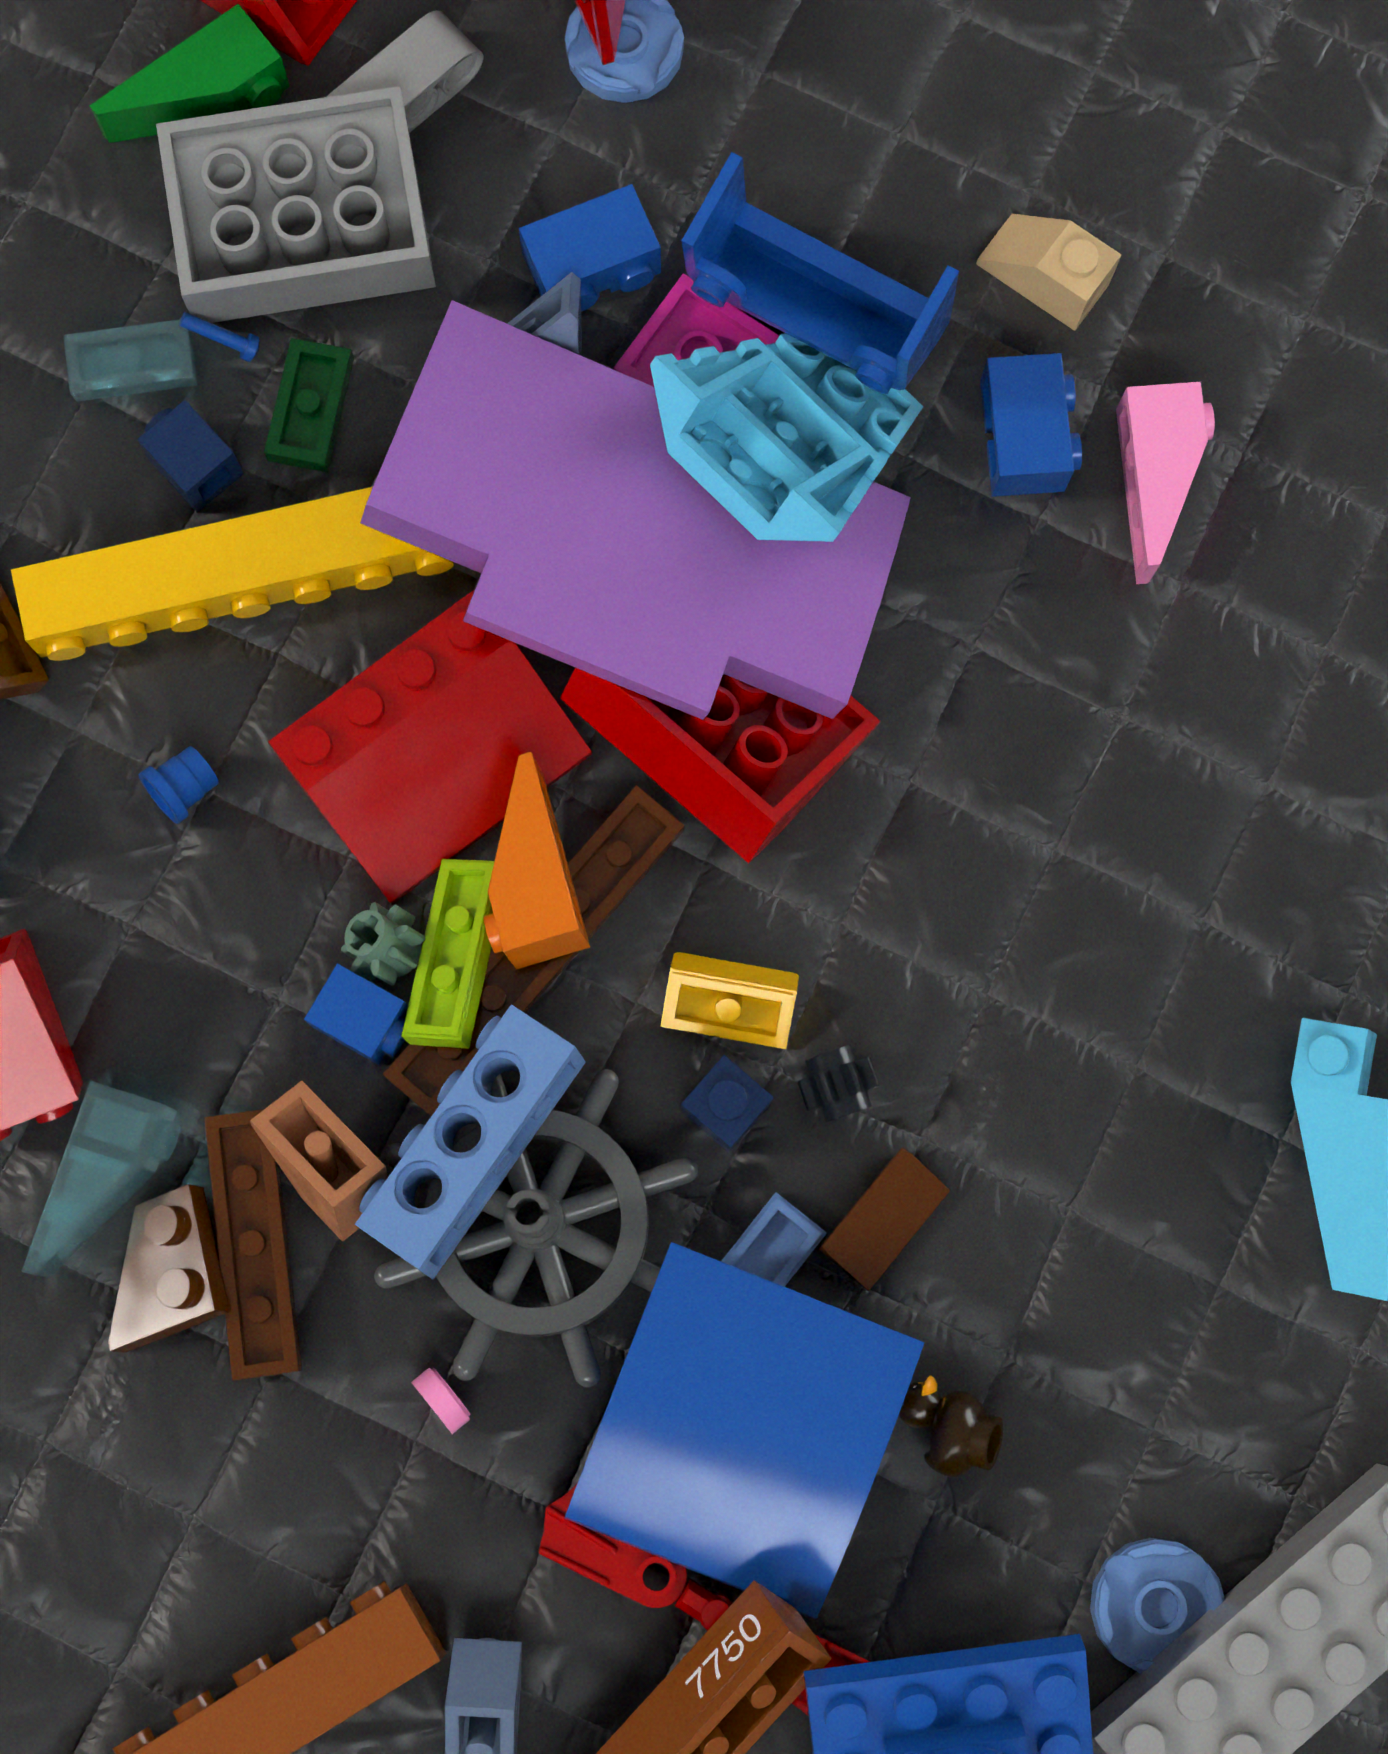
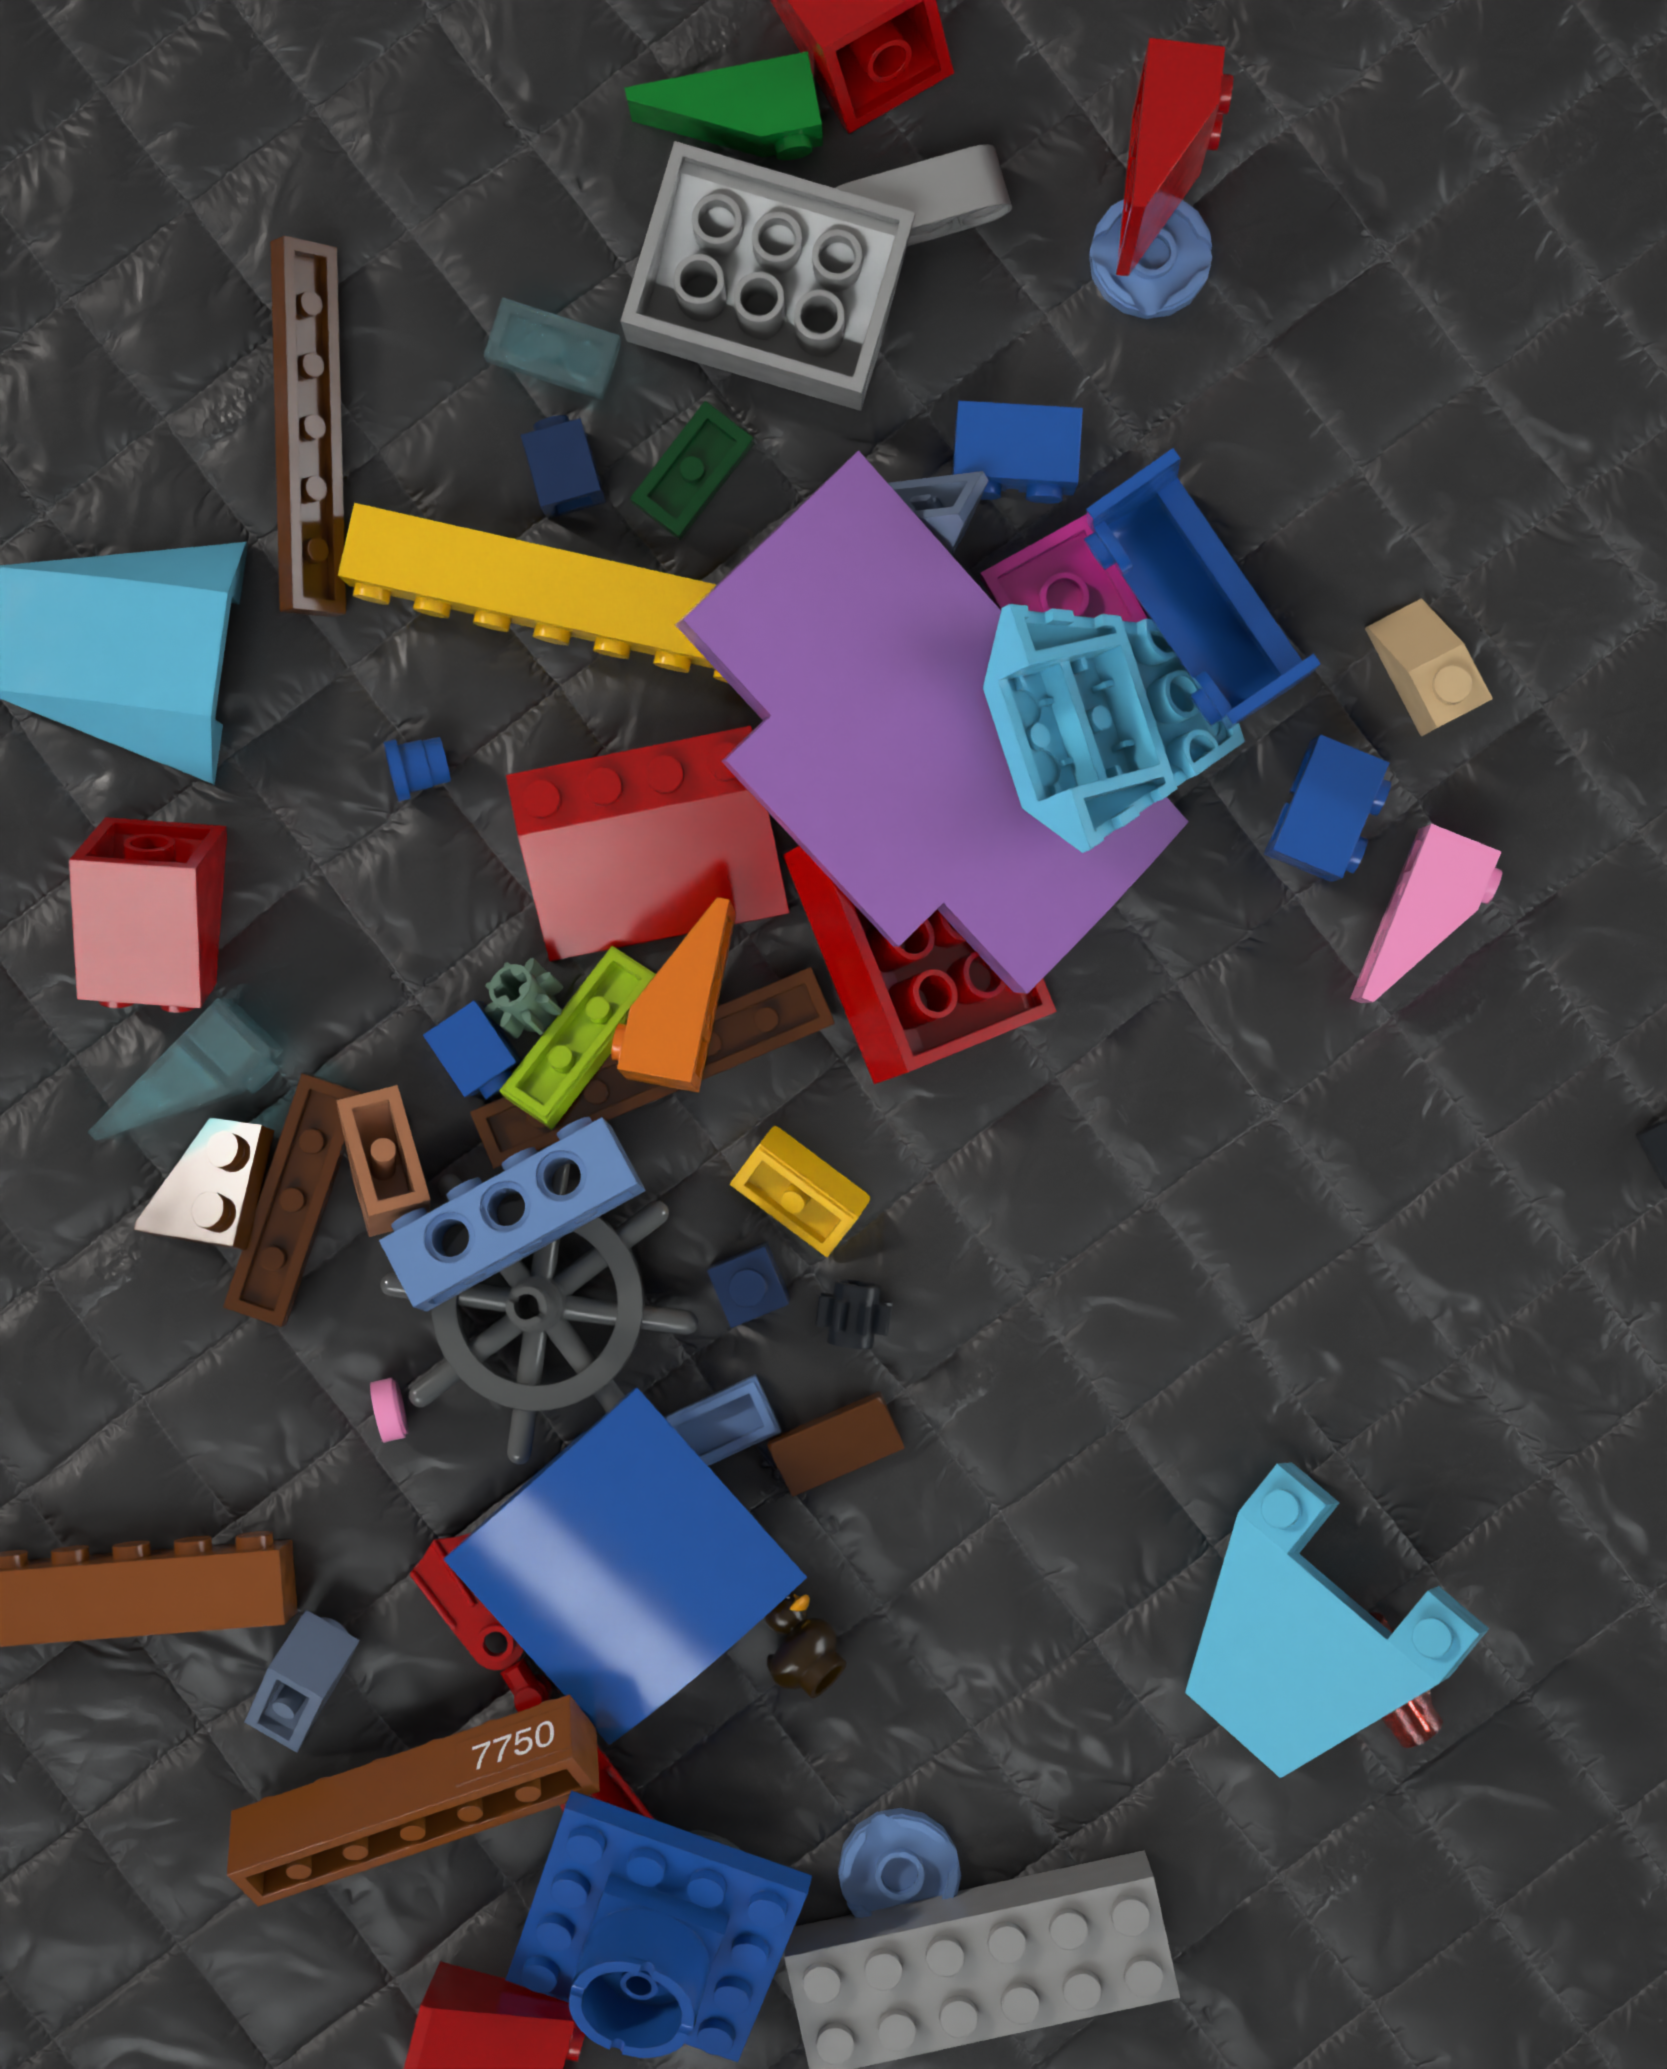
camera: 30 degrees right, 10 degrees up
blue piece [179,312,260,362] -> none

